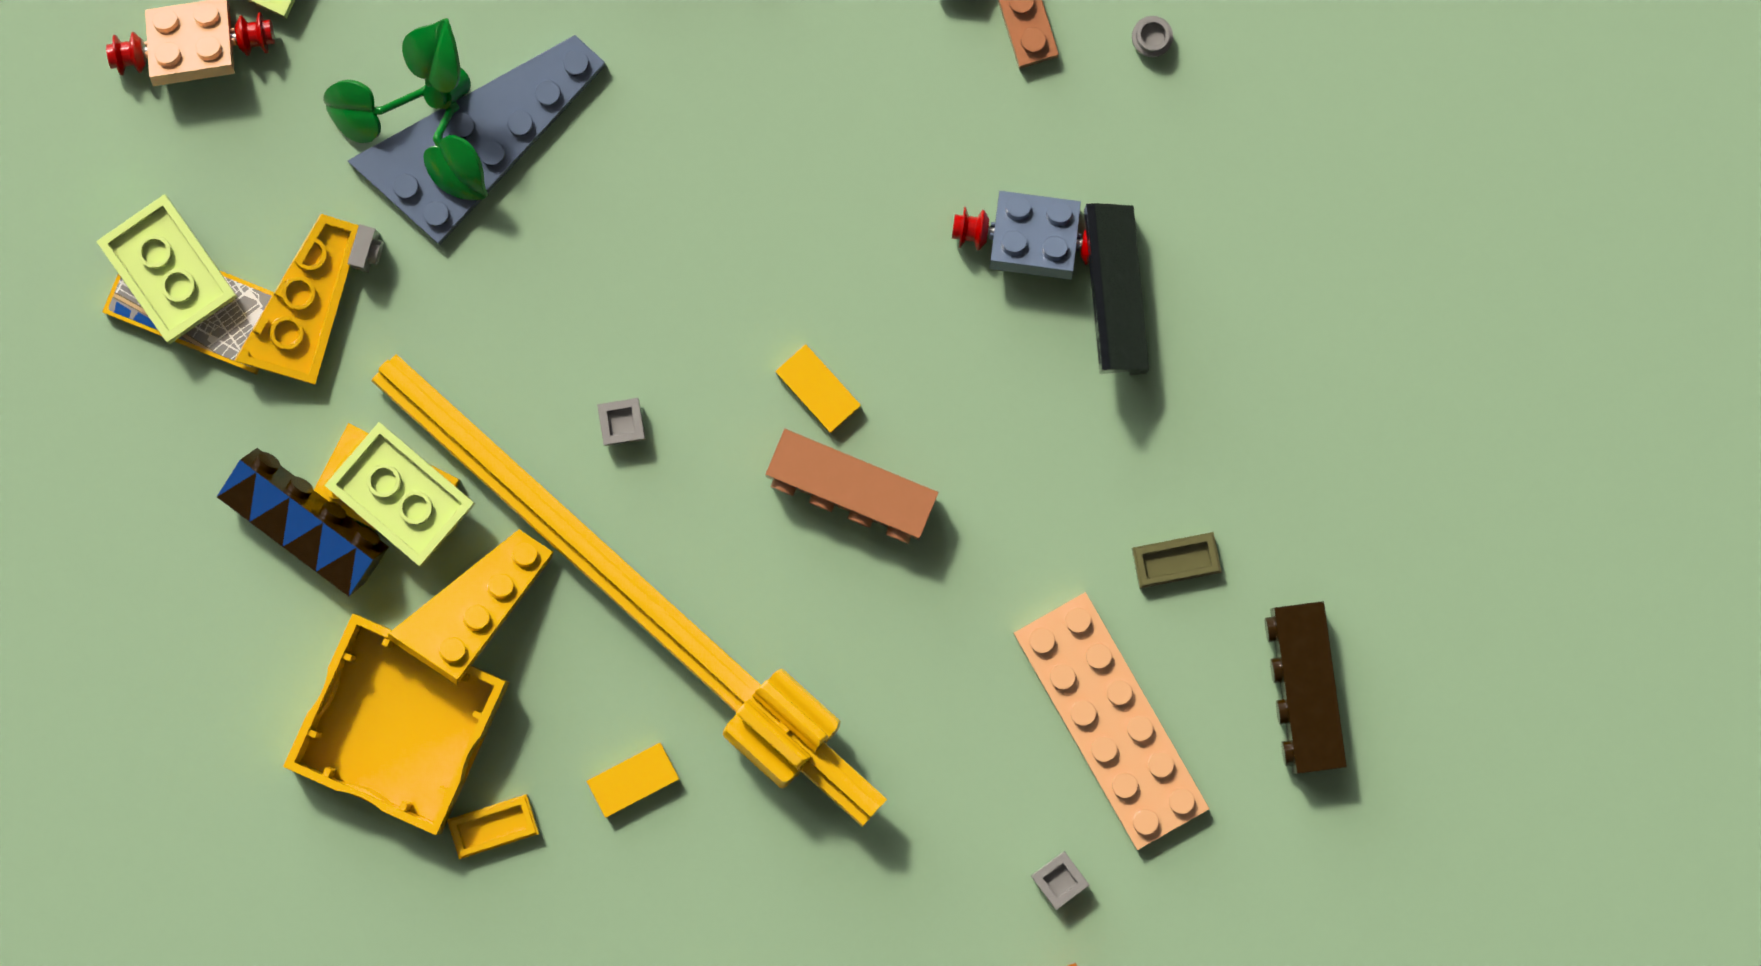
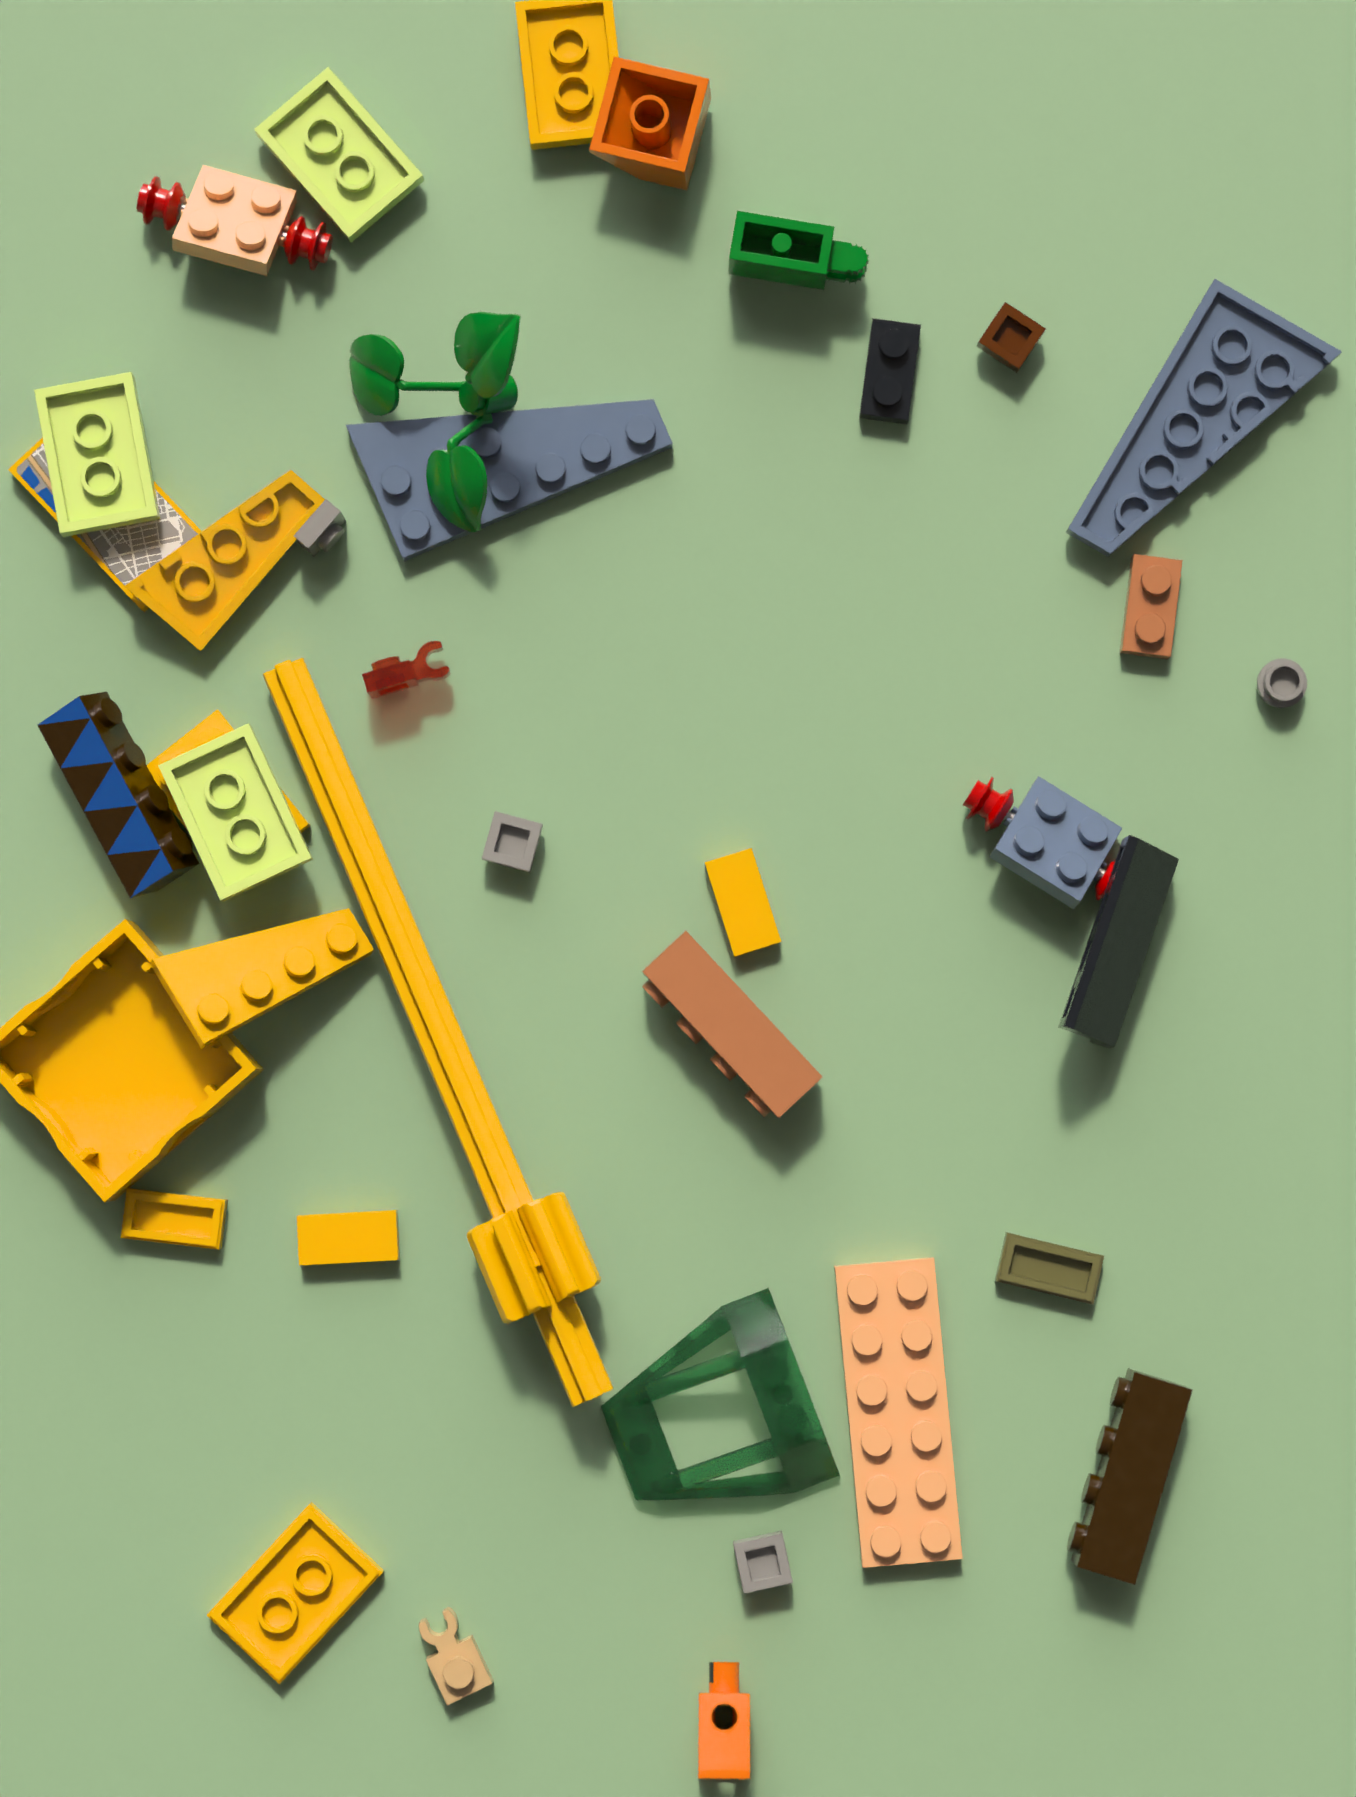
camera: 30 degrees right, 0 degrees up
none -> clear red plate [362,641,451,699]
none -> clear green windscreen [601,1288,840,1500]

